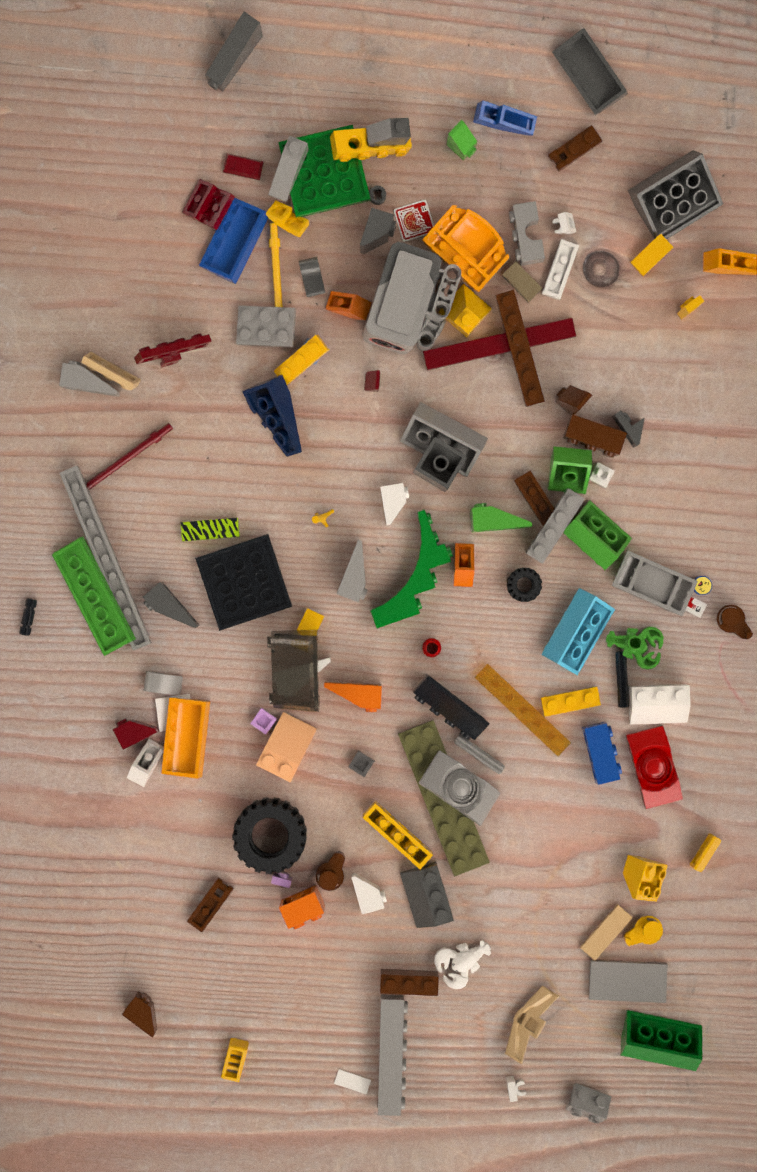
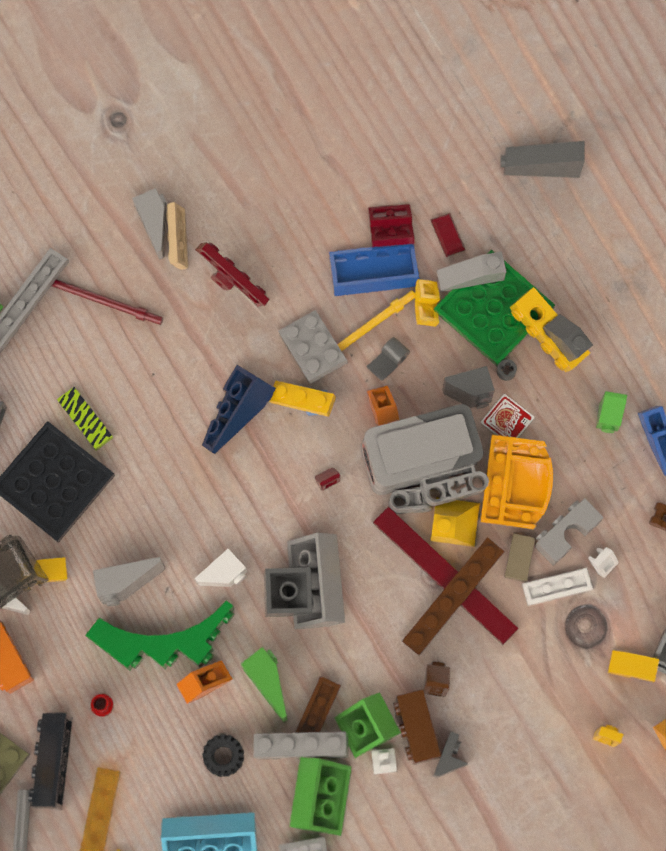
camera: 55 degrees right, 15 degrees down
yellow bar [312,509,334,528] -> none

